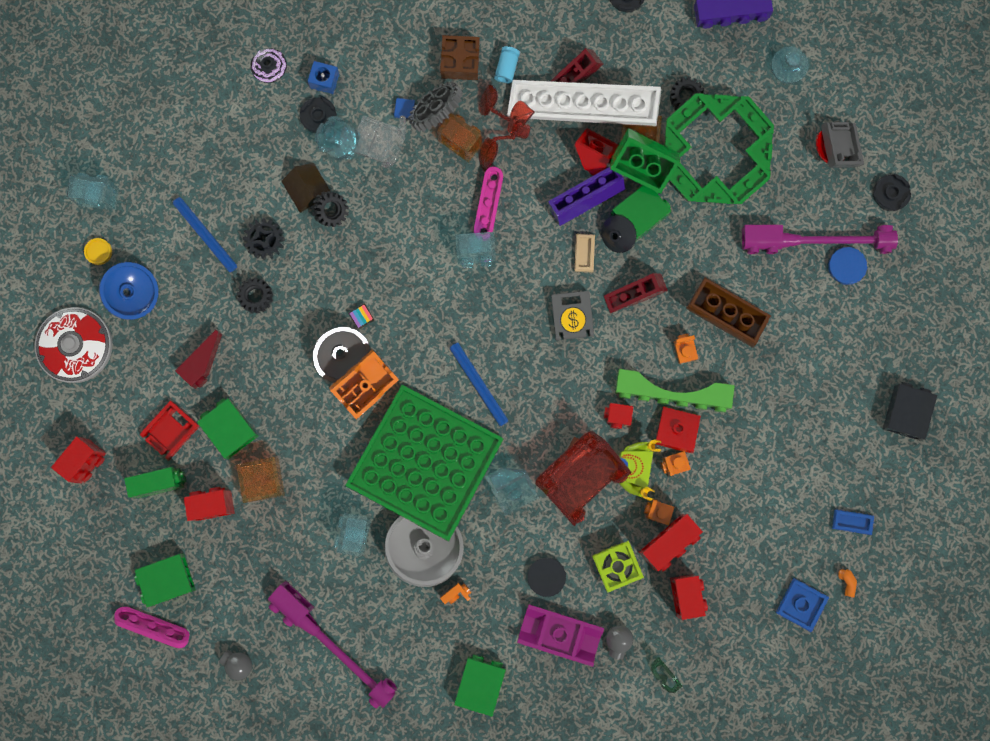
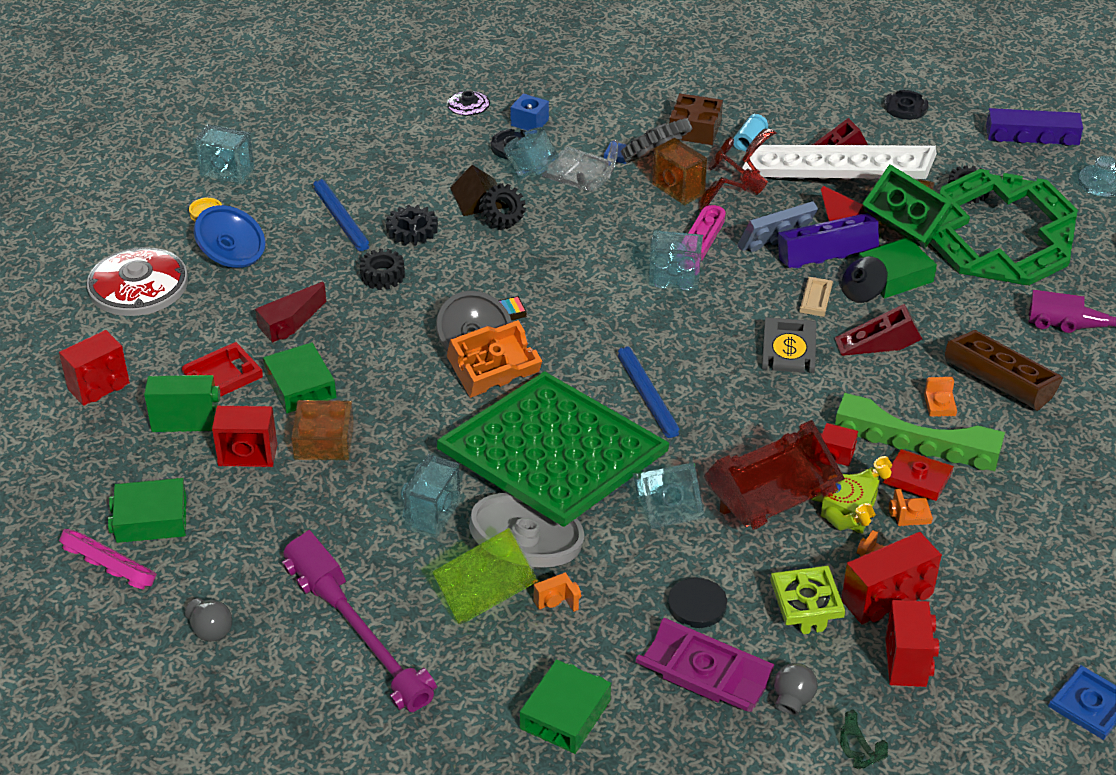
camera: 10 degrees right, 40 degrees down
none -> clear neon green plate [432,528,538,625]
none -> sand blue plate [737,201,818,252]

